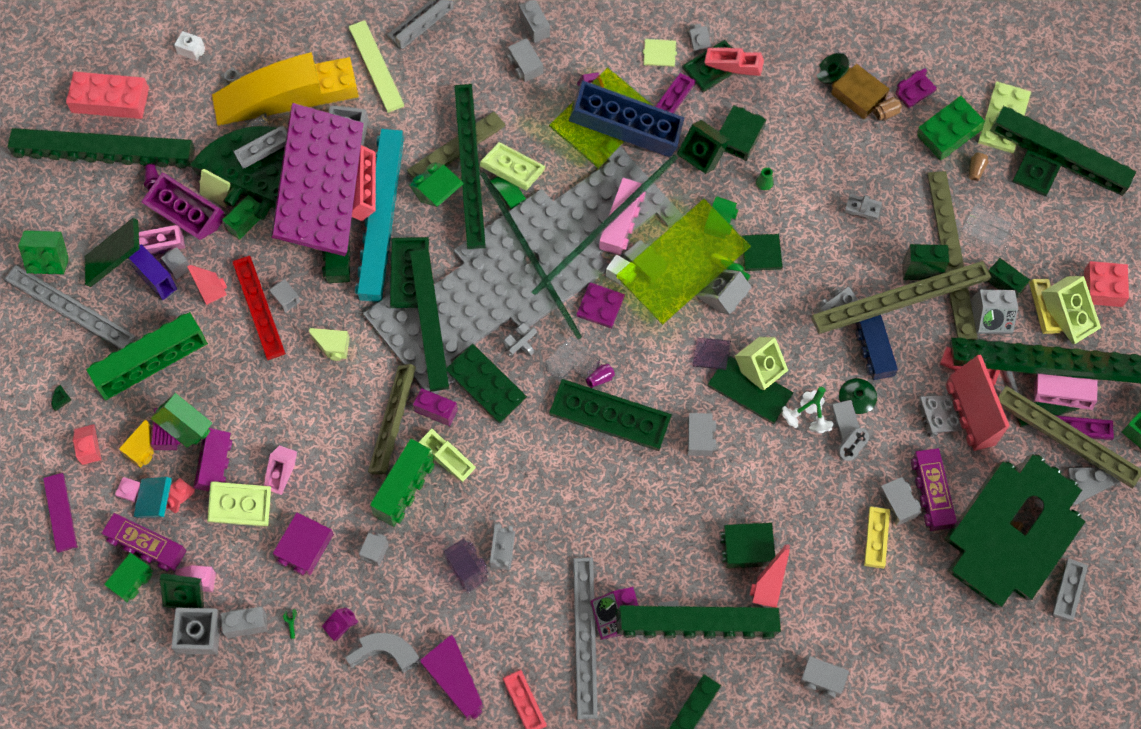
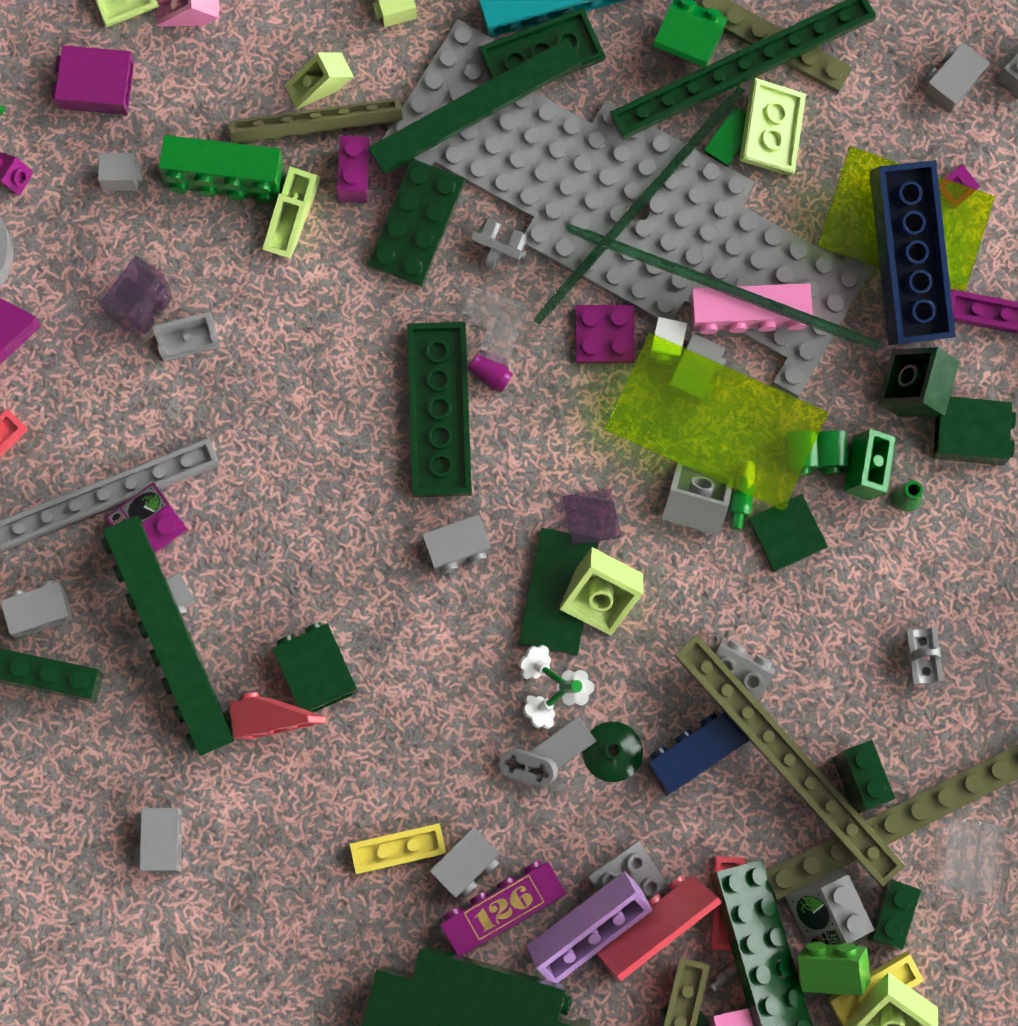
camera: 65 degrees right, 10 degrees up
none -> light grey brick [0,580,73,639]
none -> yellowish green slope [284,52,354,109]
none -> lavender brick [527,871,653,983]
none -> bright green brick [798,941,871,996]
none -> green brick [843,429,896,500]

